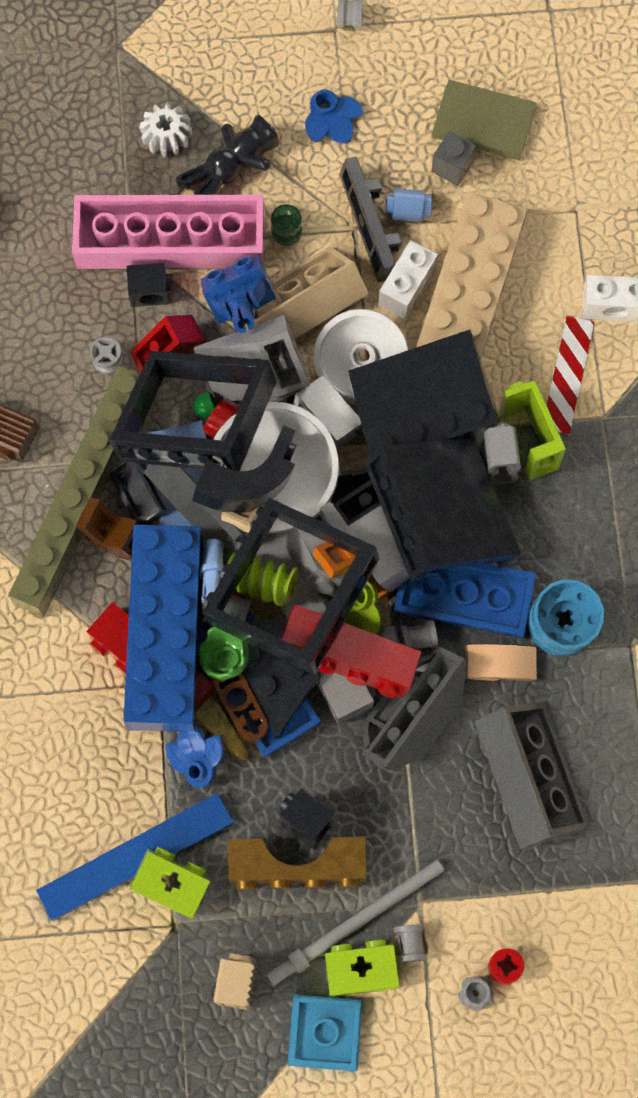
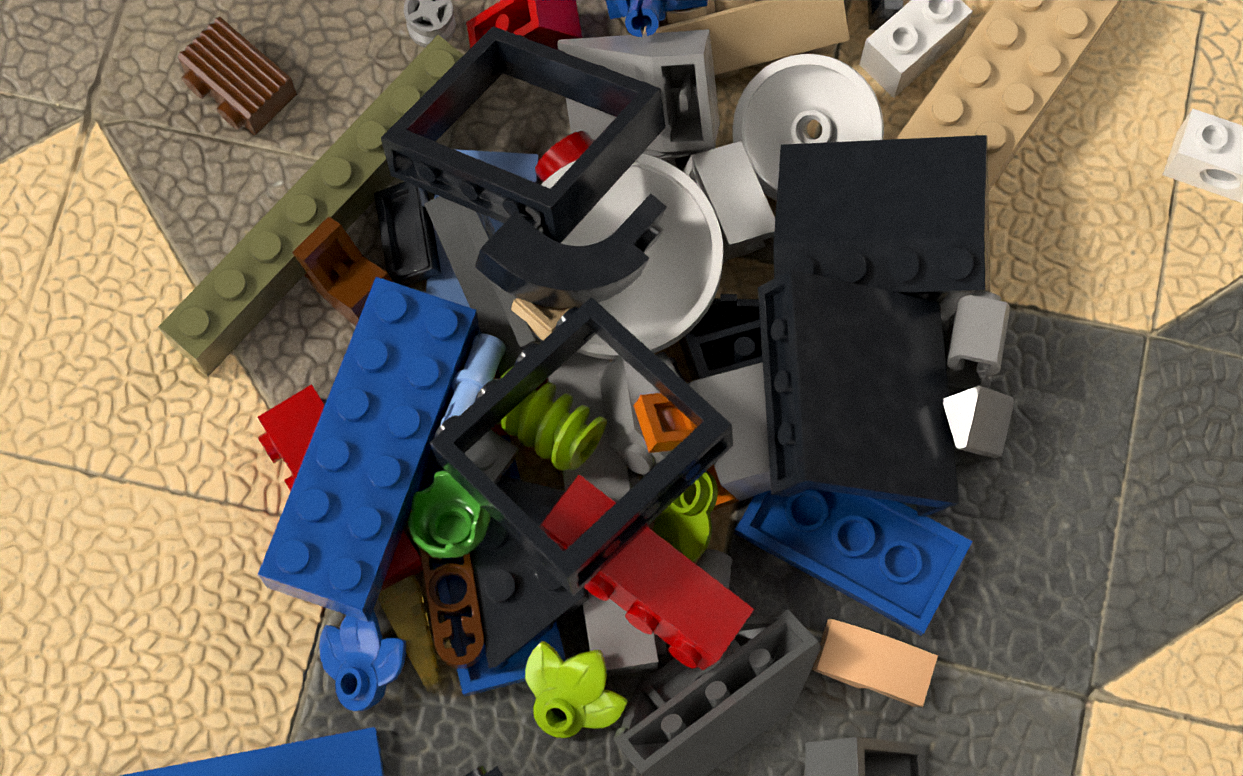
camera: 15 degrees right, 0 degrees up
green hinge [194,391,217,419] -> none
light grey plate [319,501,348,531] -> none
light grey bush [400,620,438,650] -> none
lime panel [500,380,566,481] -> none
dark azure wheel [527,579,604,657] -> none
sticker [547,316,594,435] -> none
none -> lime plate [525,641,627,738]
none -> light grey slope [943,386,1014,459]

